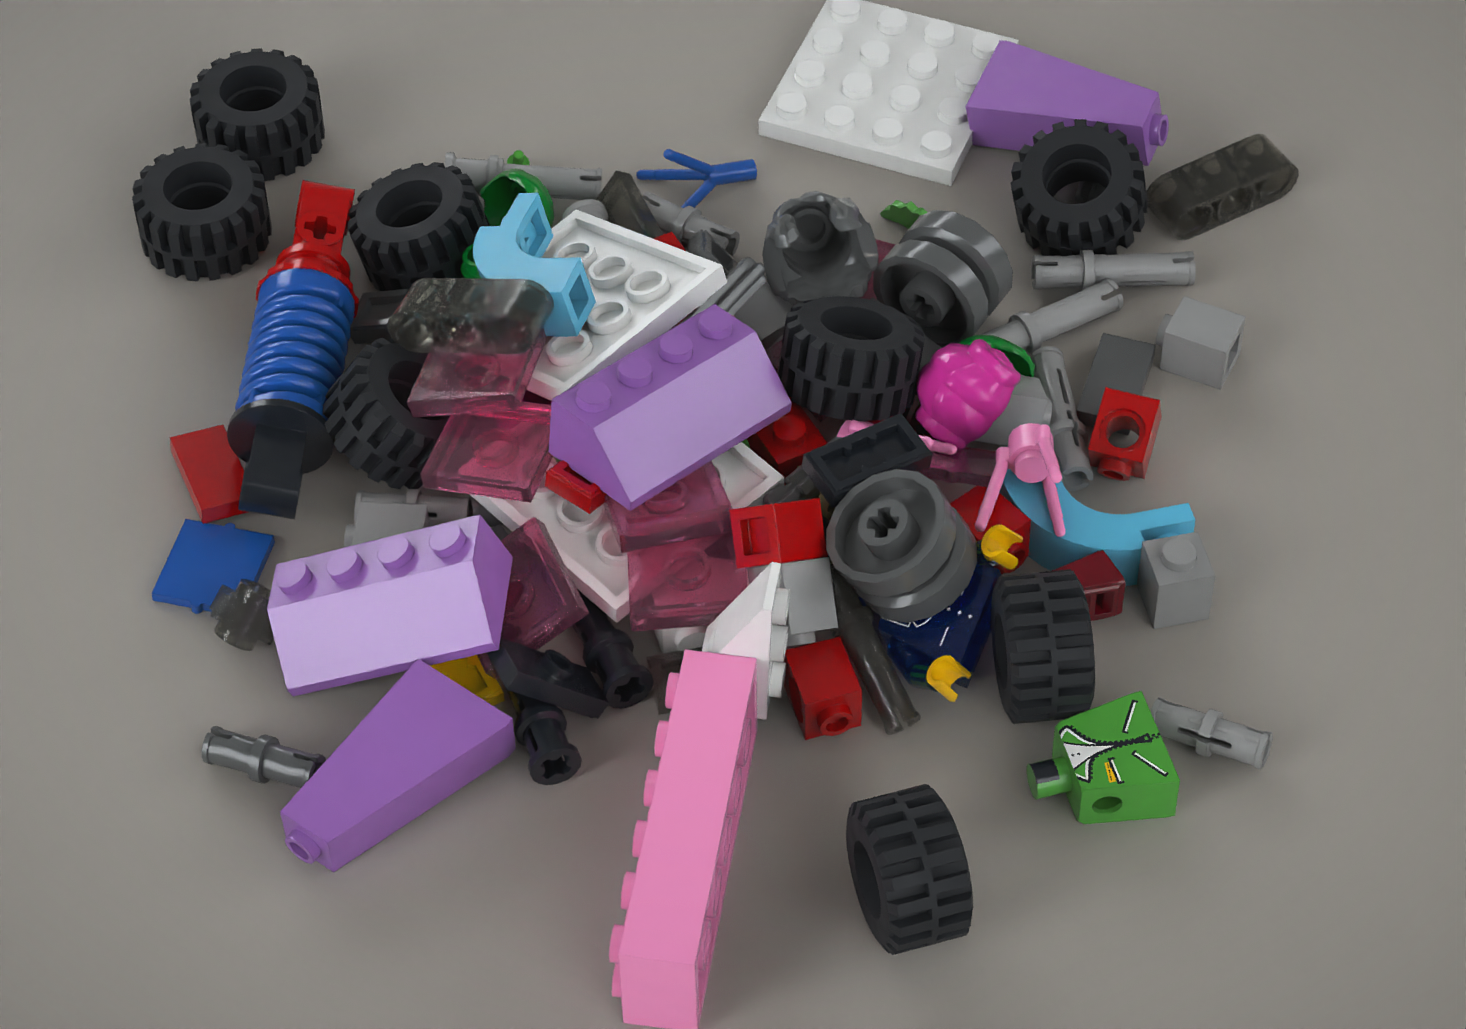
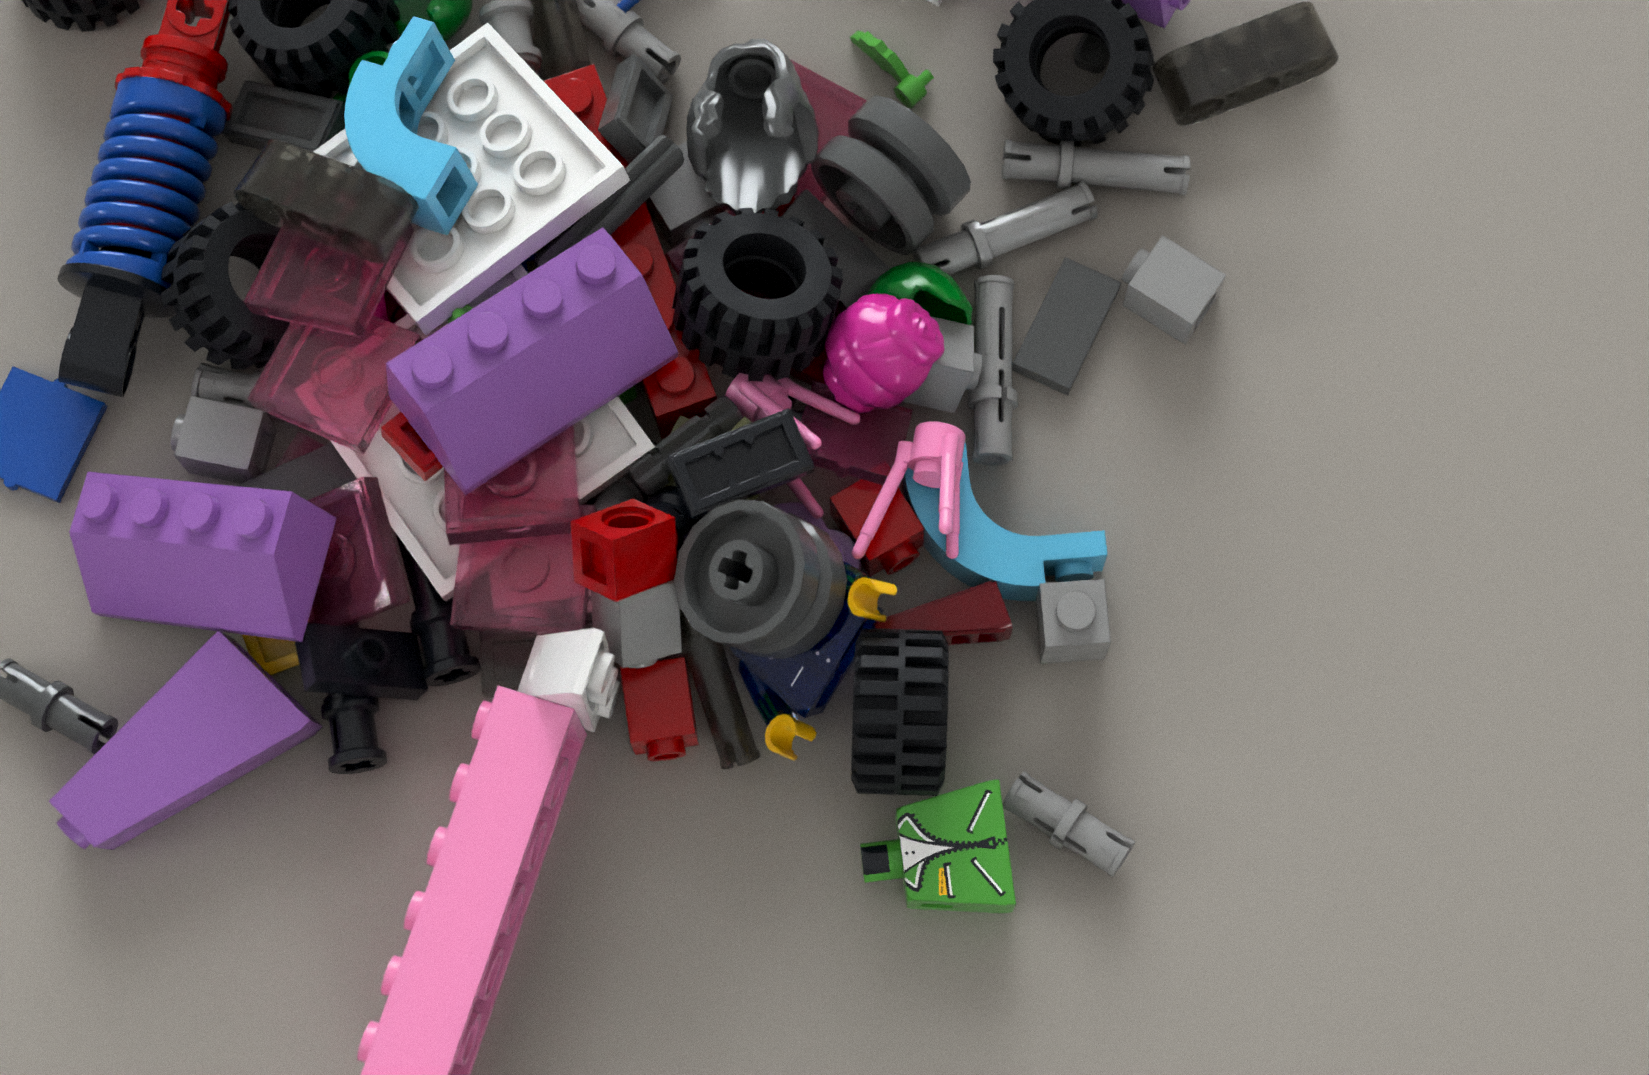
camera: 10 degrees right, 25 degrees up
red tile [170,424,248,524] -> none
clear smoke gear [209,579,274,651] -> none
black tyre [846,784,973,955] -> none
red brick [1088,387,1162,481] -> none

